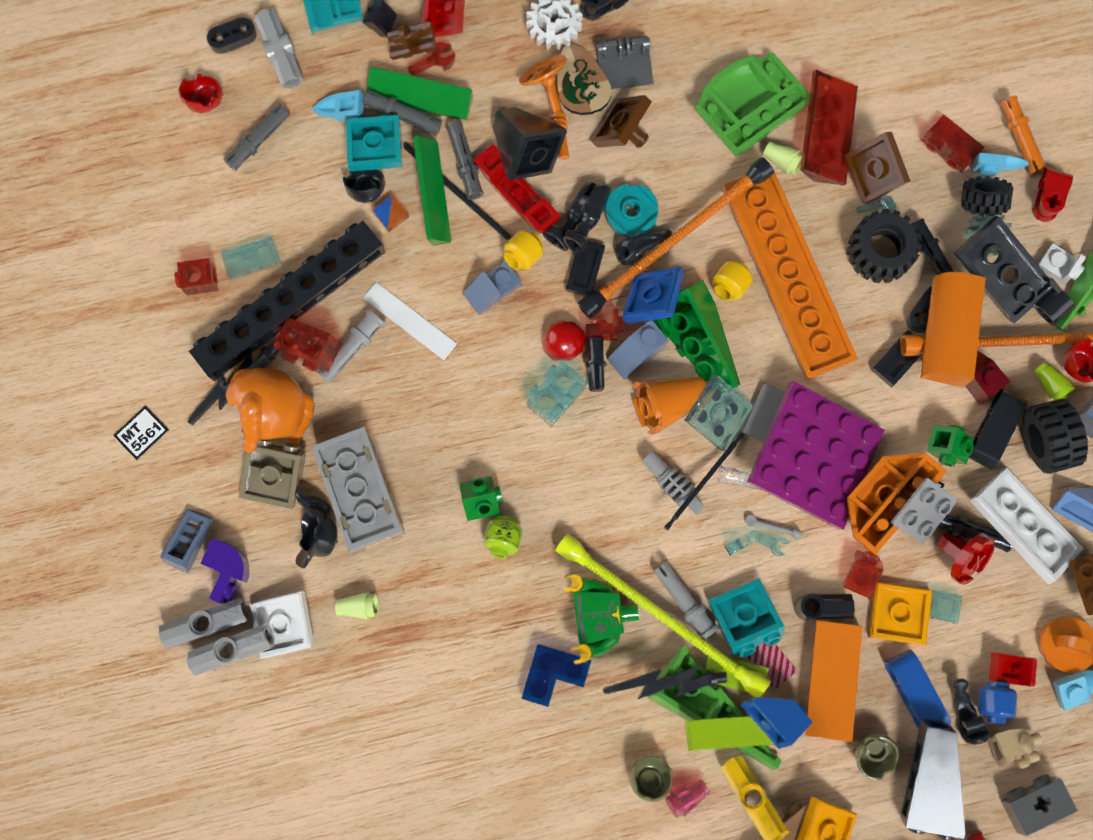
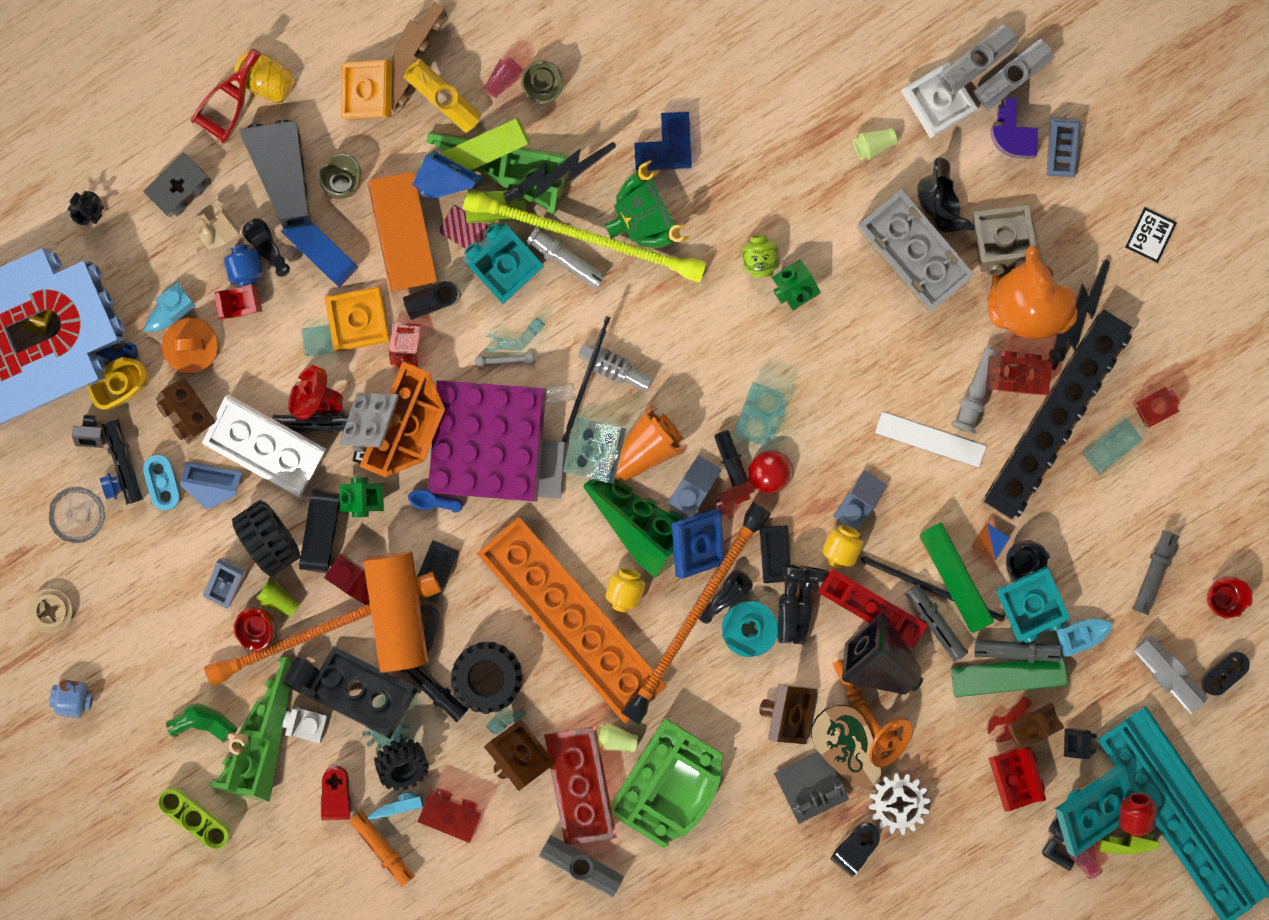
camera: 160 degrees right, 10 degrees up
none -> blue piece [408,489,463,513]
none -> dark grey piece [539,835,624,898]

